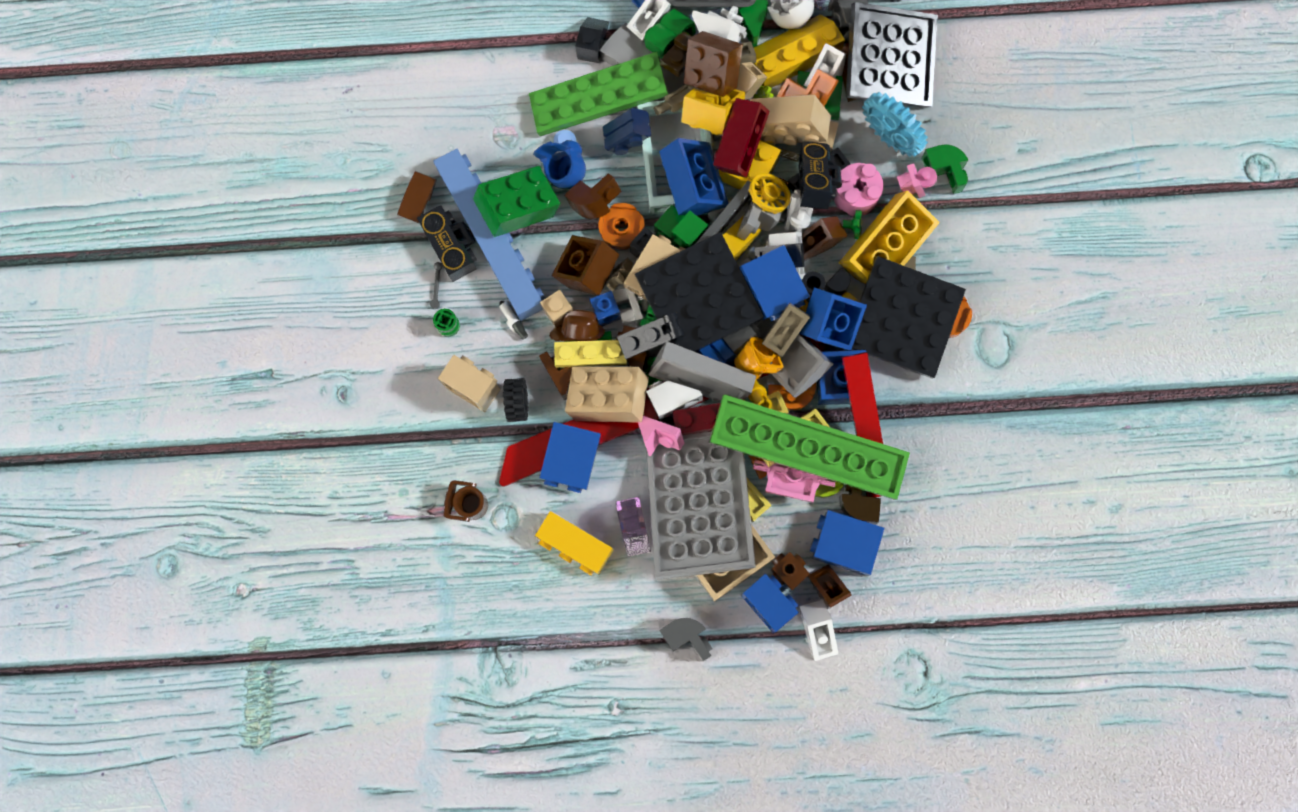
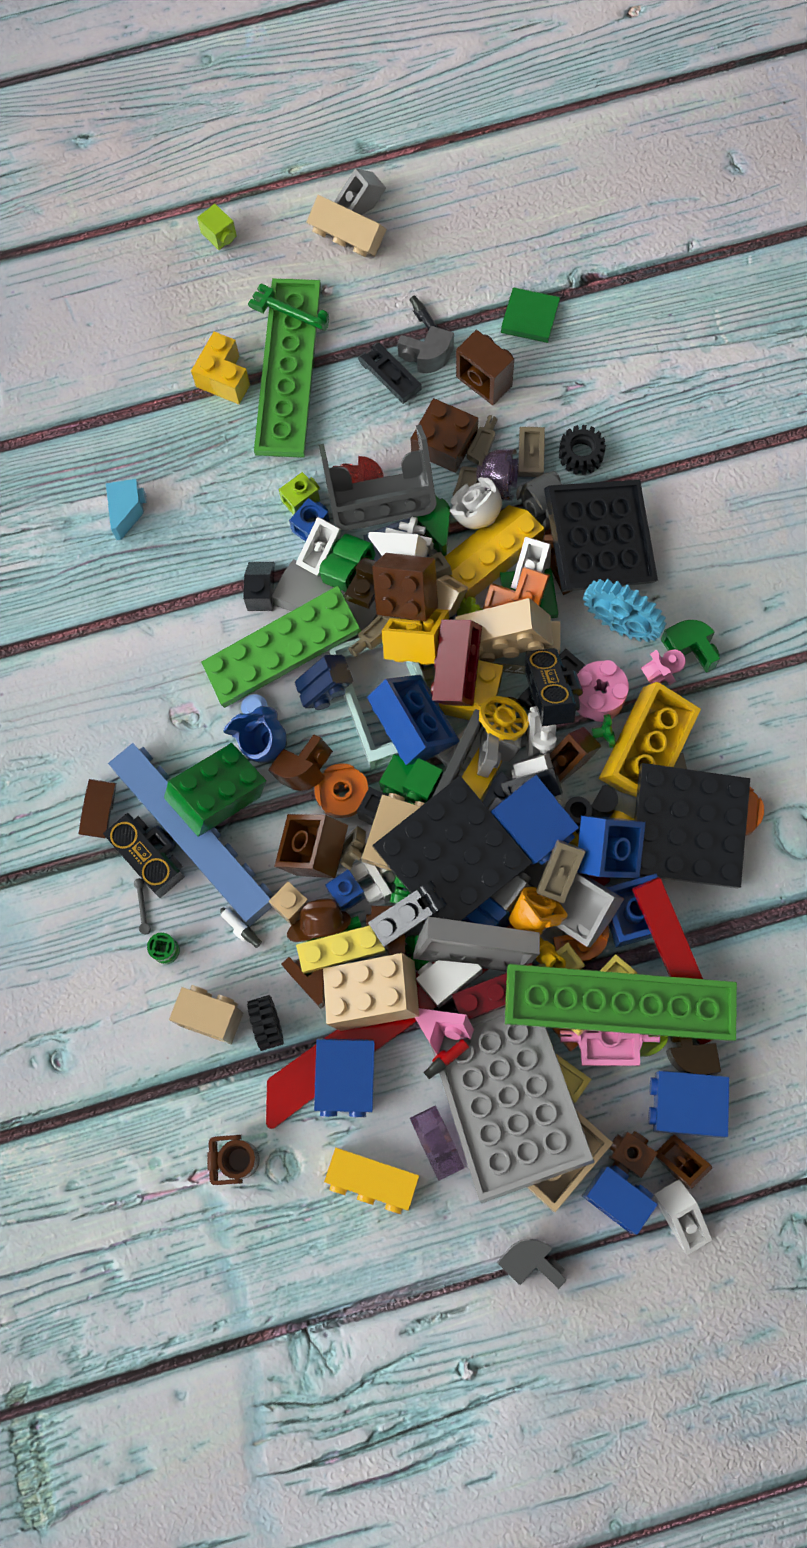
camera: 15 degrees left, 5 degrees down
none -> piece [423,1038,471,1079]

